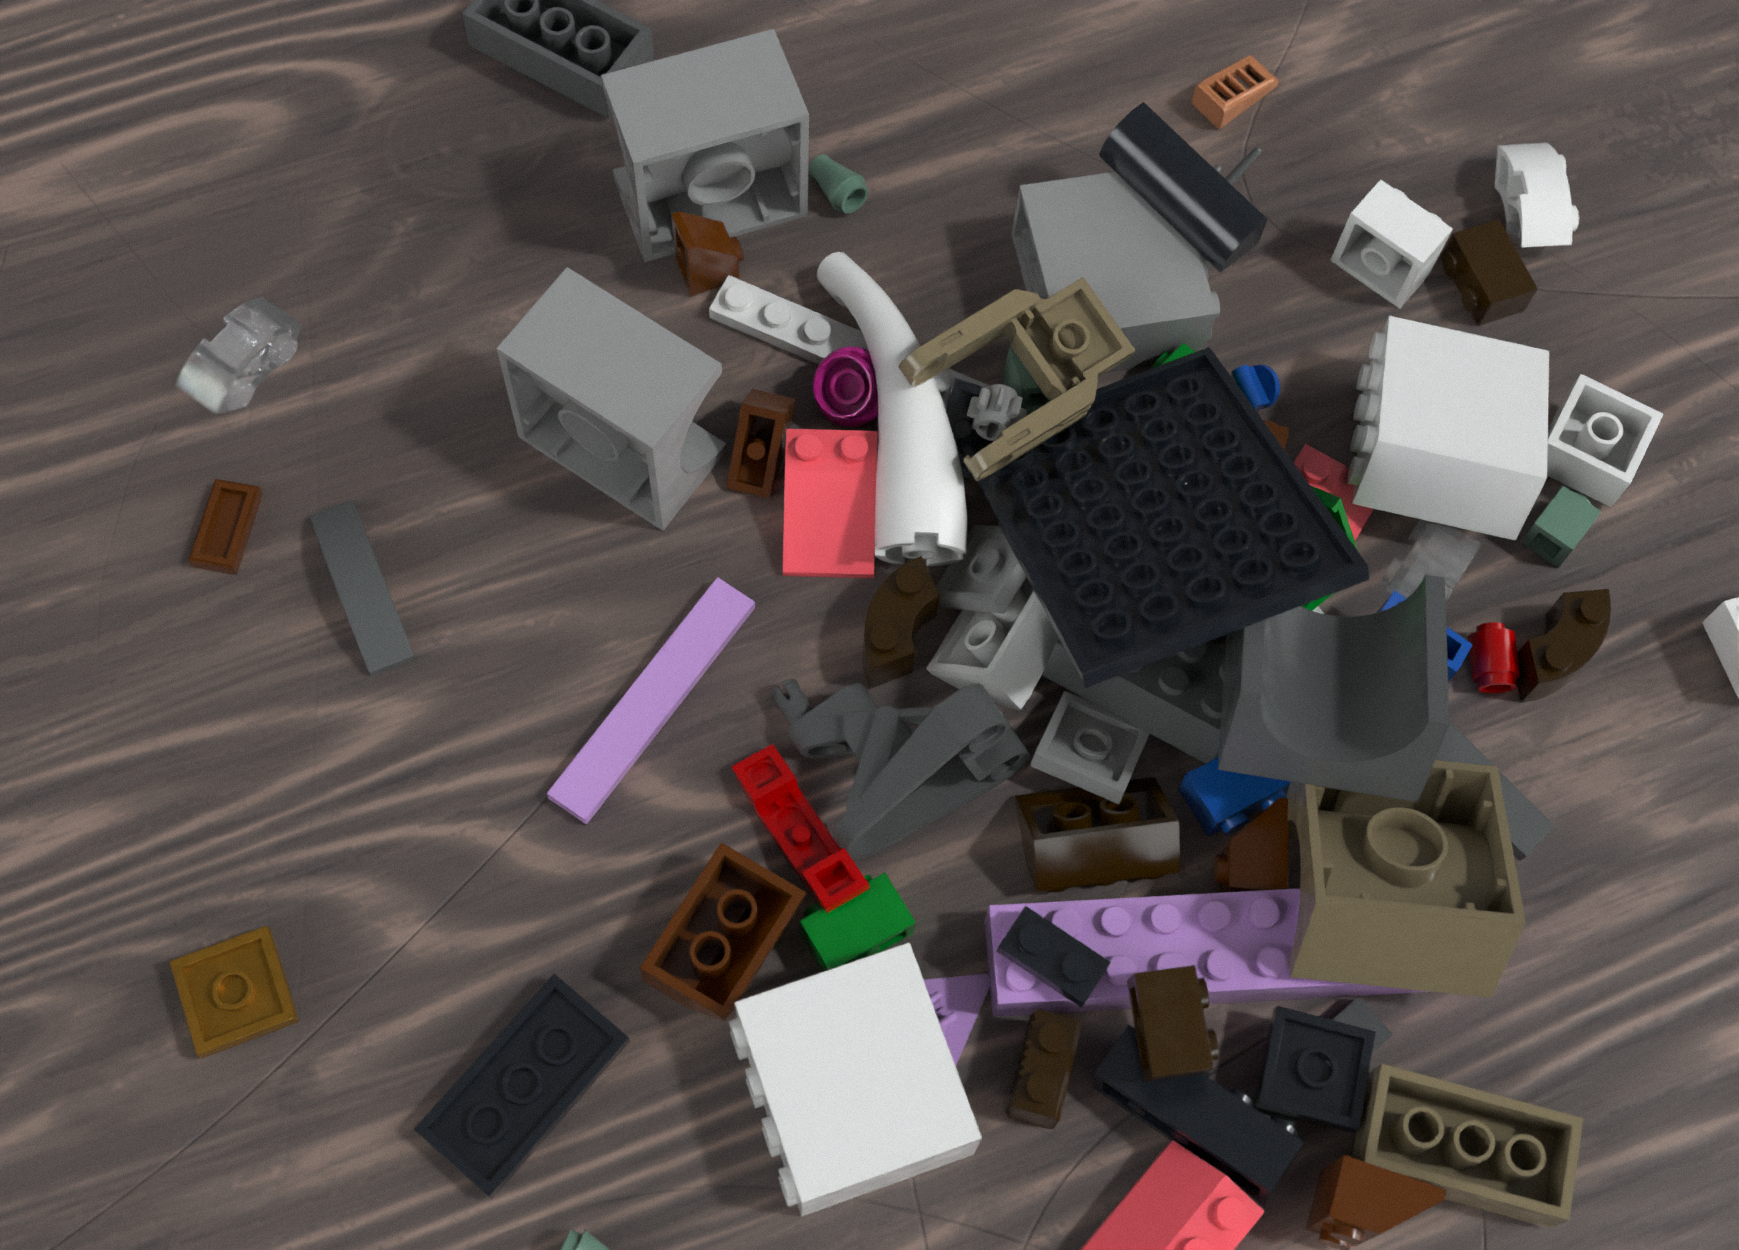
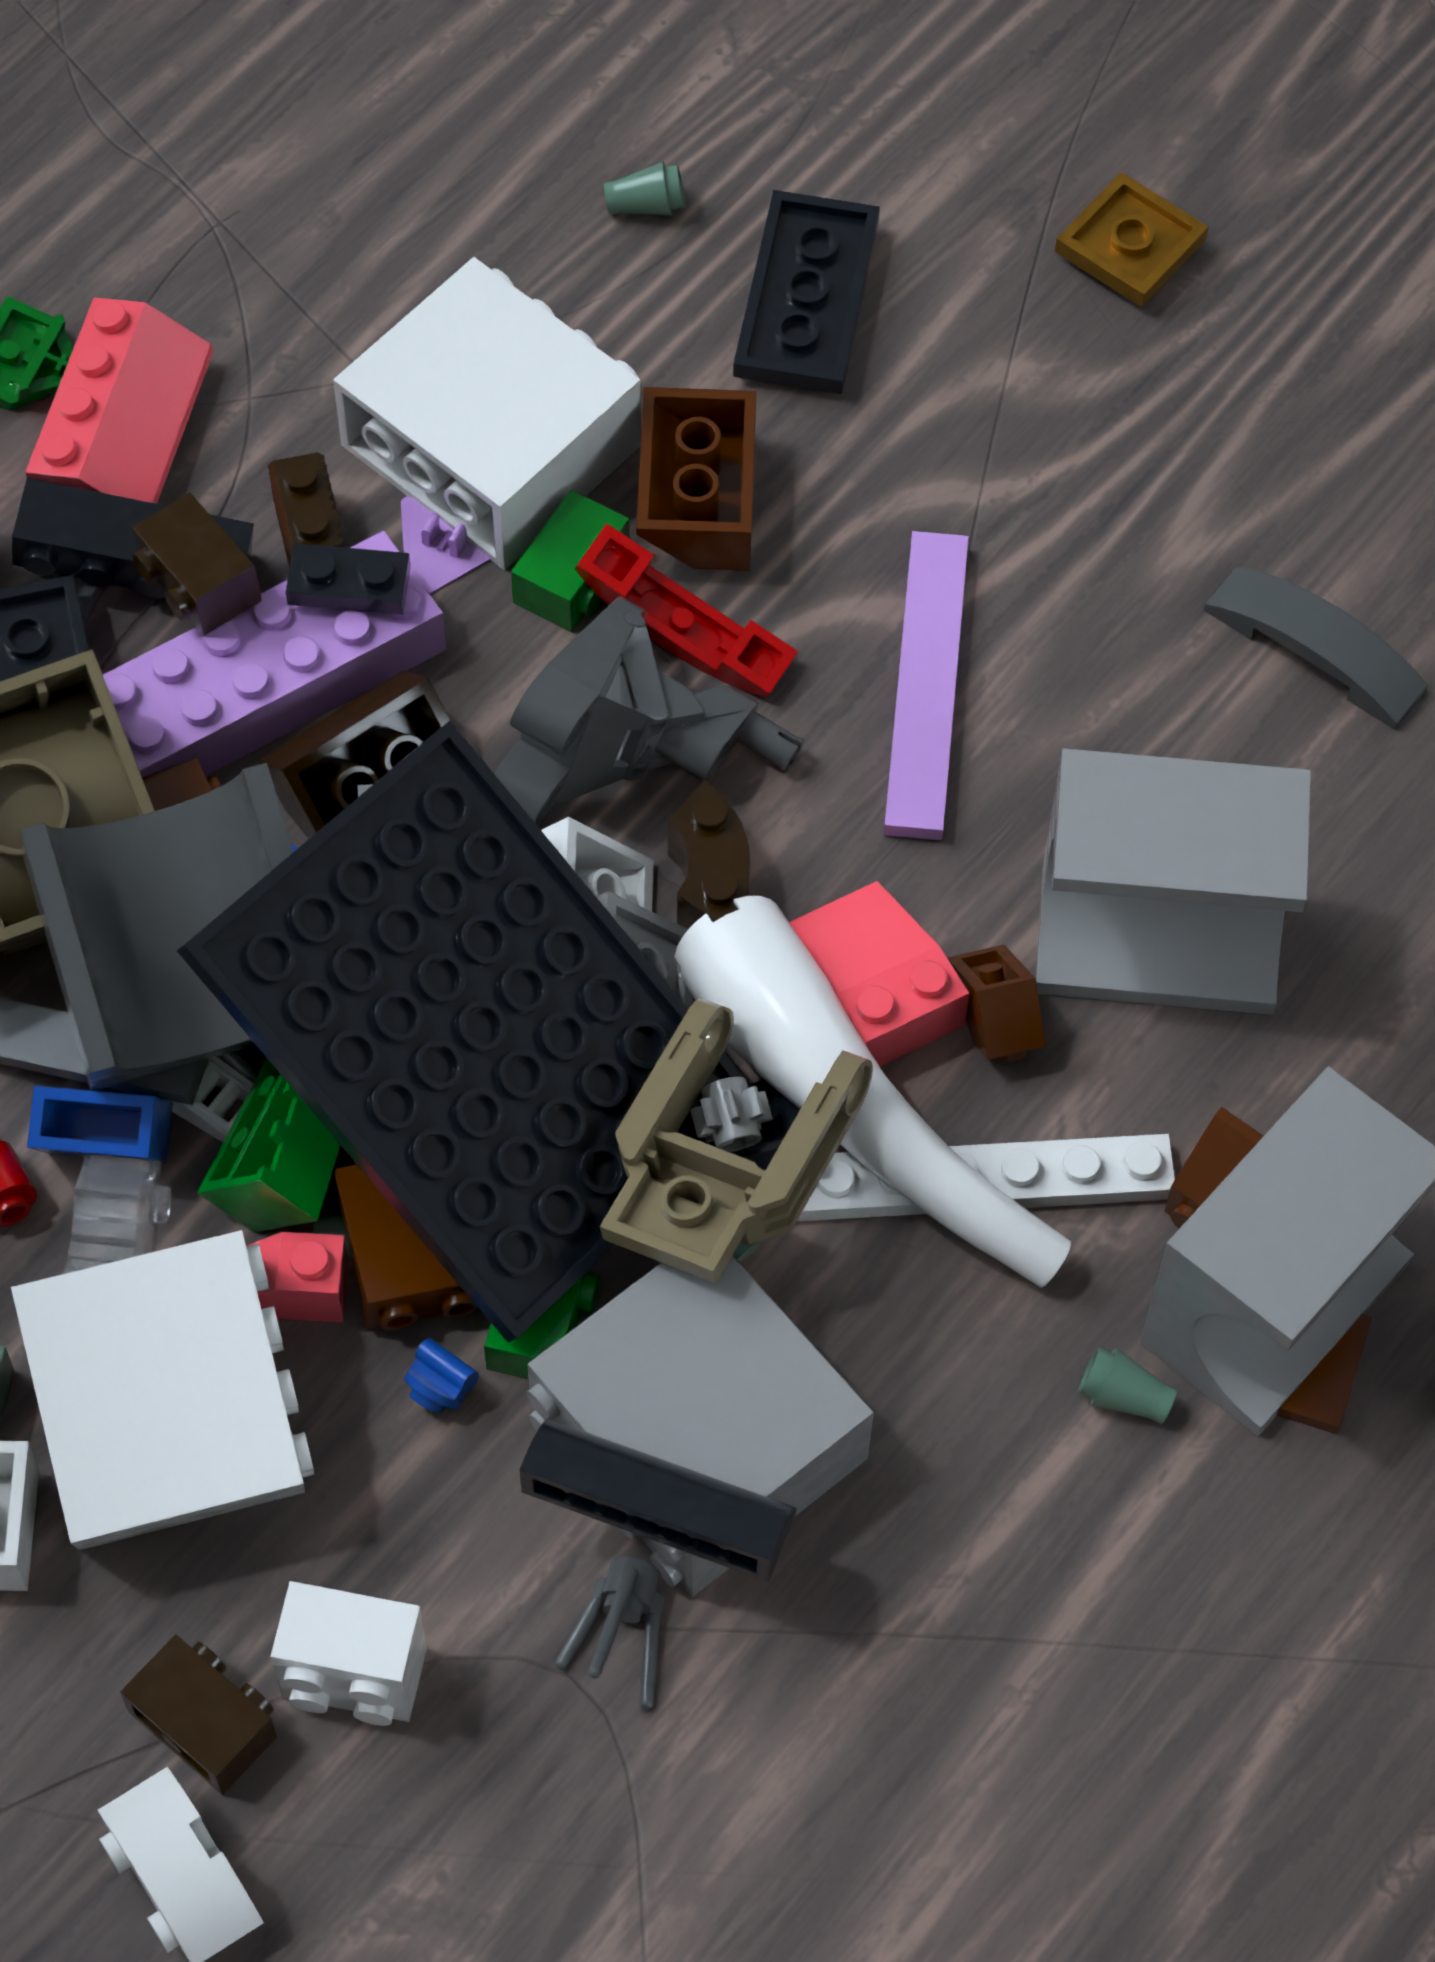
camera: 155 degrees right, 5 degrees down
dark pink piece [813,346,878,427] -> none
nougat slope [1191,55,1279,130] -> none

